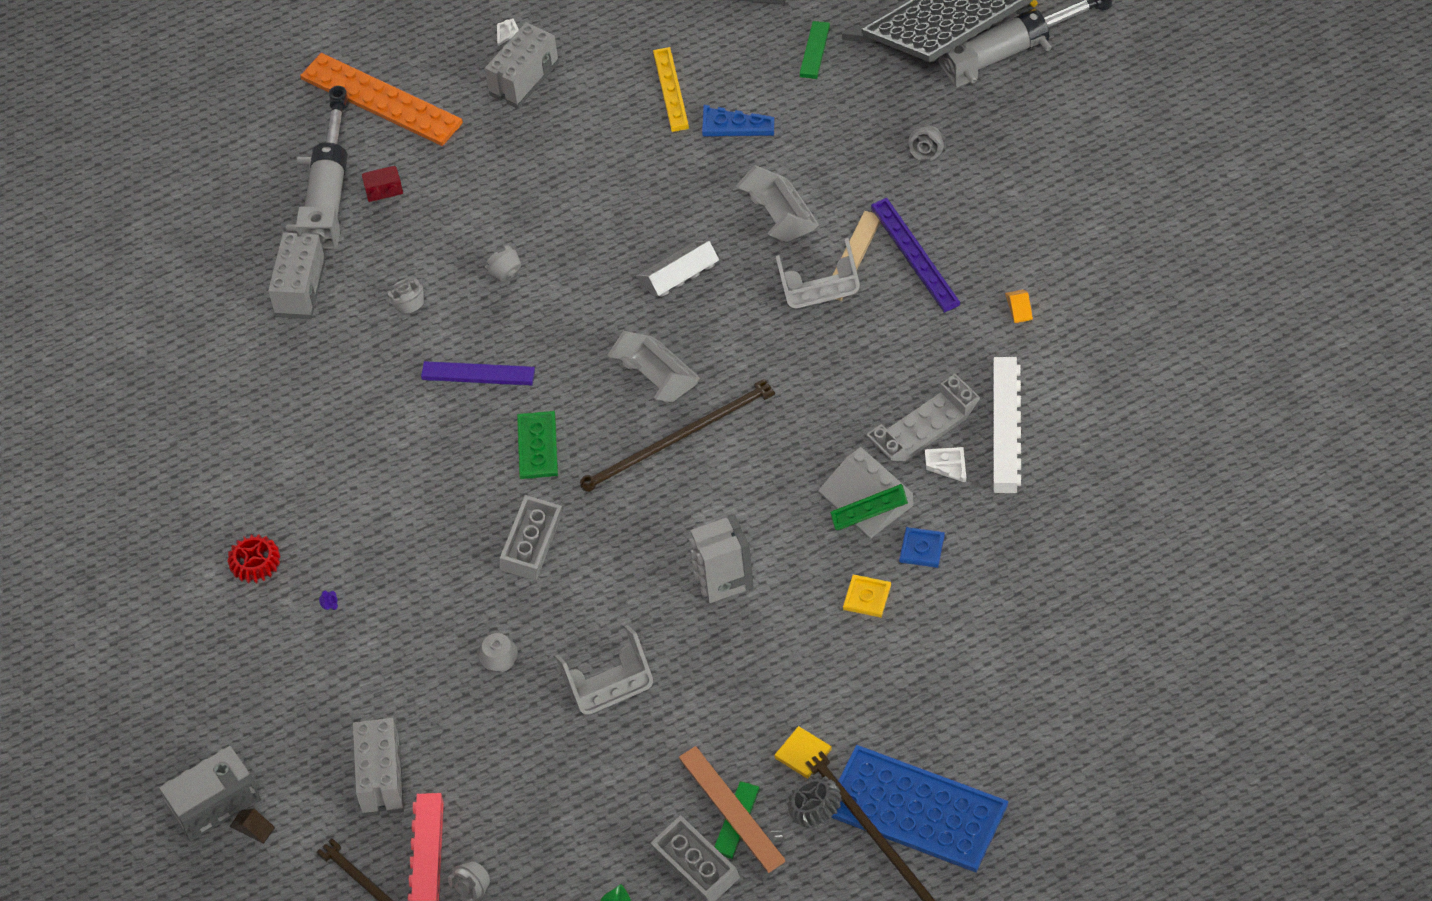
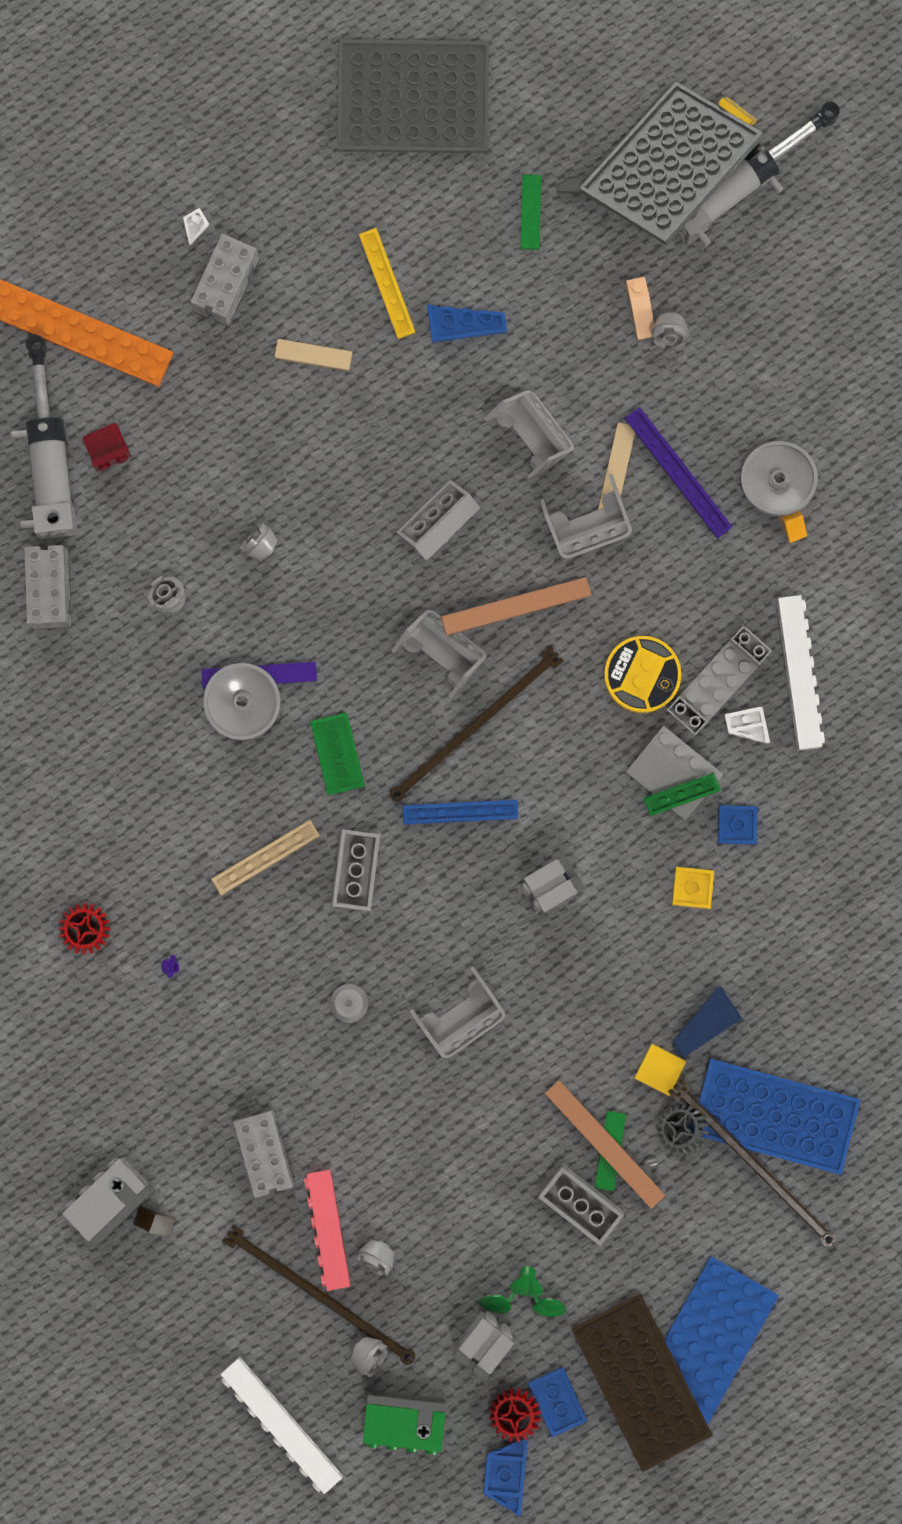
camera: 15 degrees left, 30 degrees up
none -> light grey dish [203,663,281,740]
none -> tan tile [211,820,320,896]
none -> tan tile [275,339,353,371]
none -> blue tile [403,800,518,825]
none -> nougat tile [441,577,592,636]
none -> piece [604,636,681,714]
none -> light nougat slope [625,277,654,340]
none -> dark blue slope [672,986,742,1057]
none -> light grey dish [741,441,818,516]

